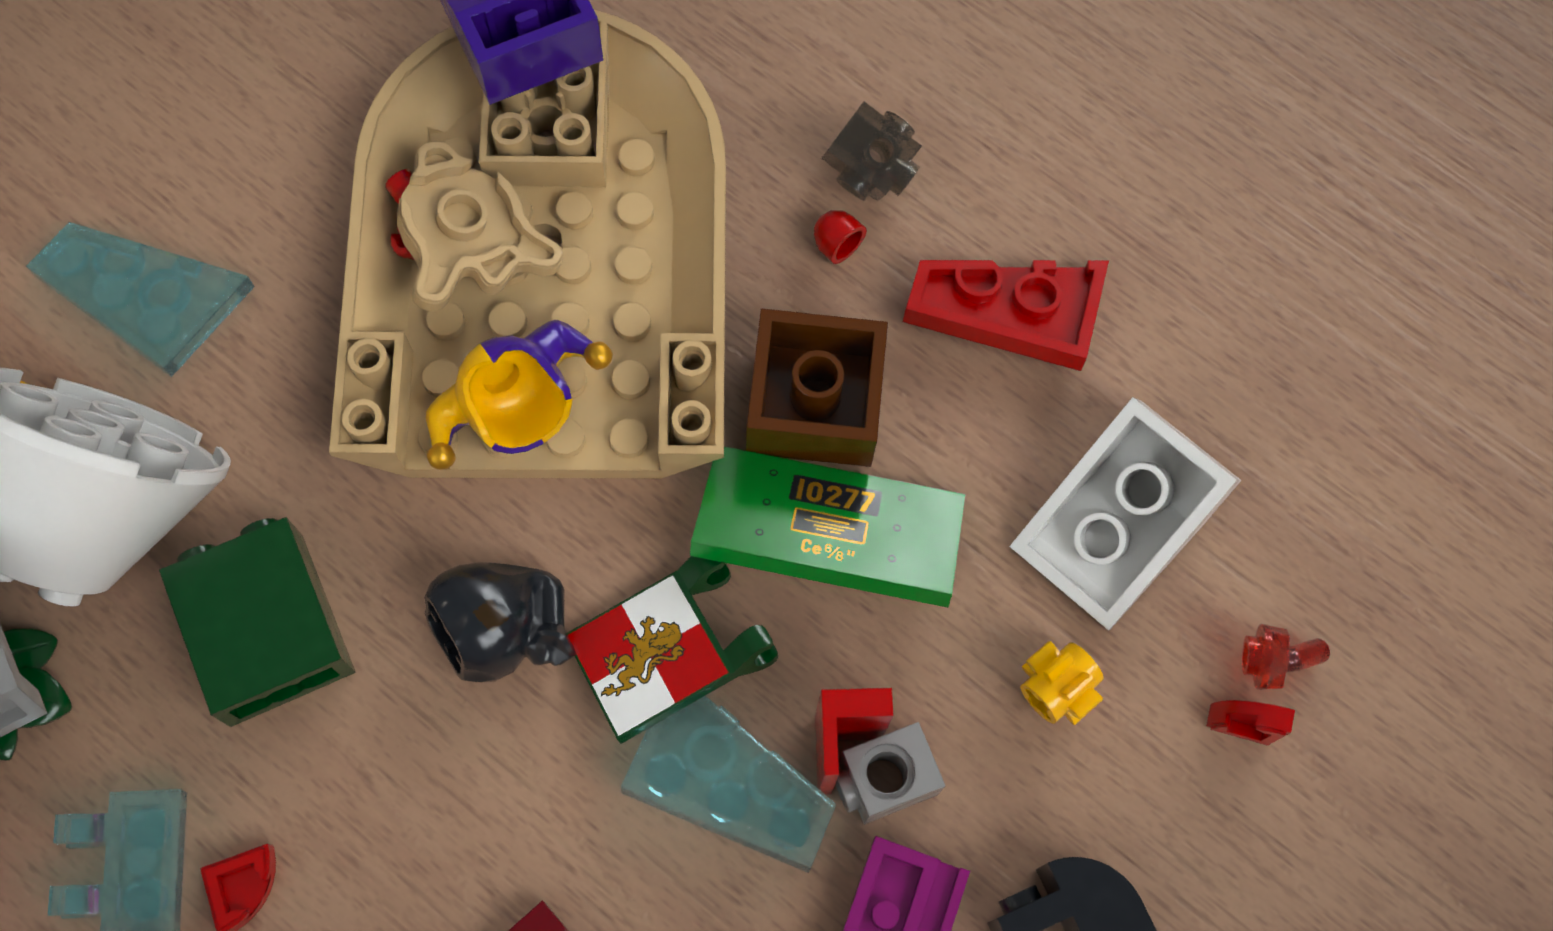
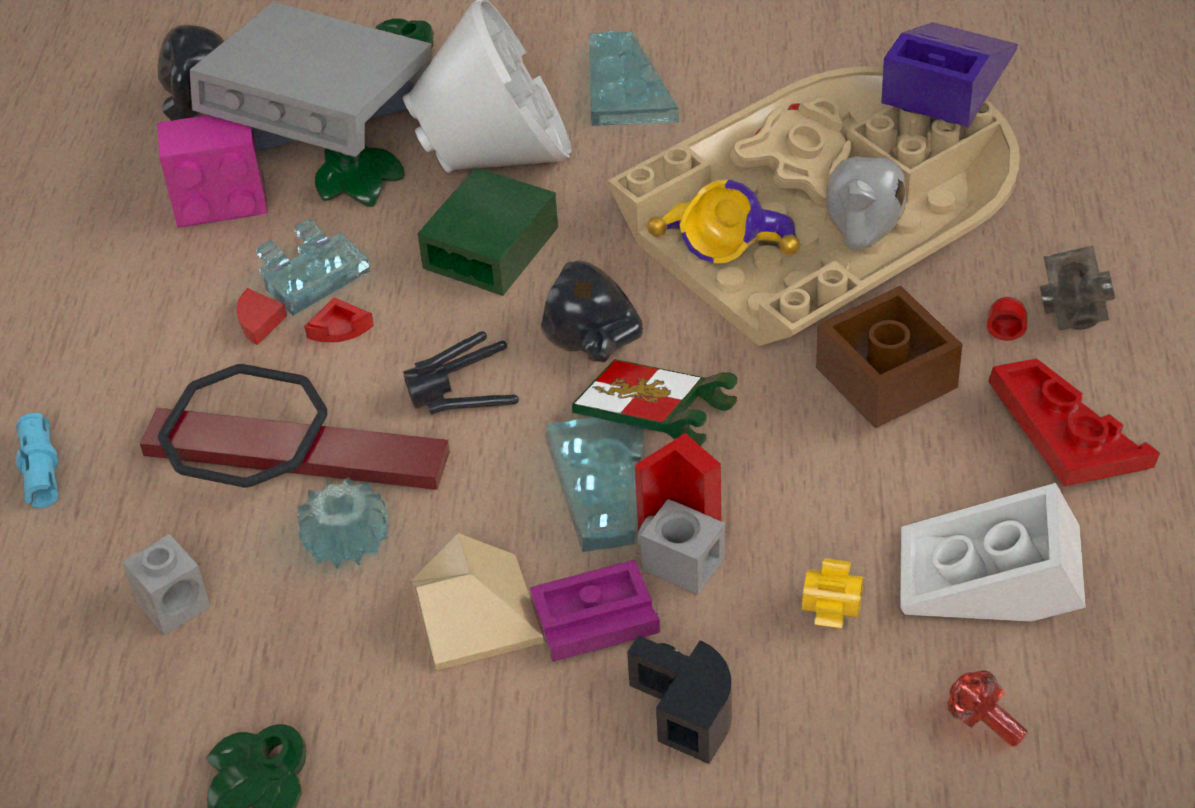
camera: 60 degrees right, 25 degrees down
green tile [690,446,966,608] -> none
red tile [1206,700,1295,746] -> none
none -> black plant [402,331,519,415]
none -> light grey piece [827,156,906,251]

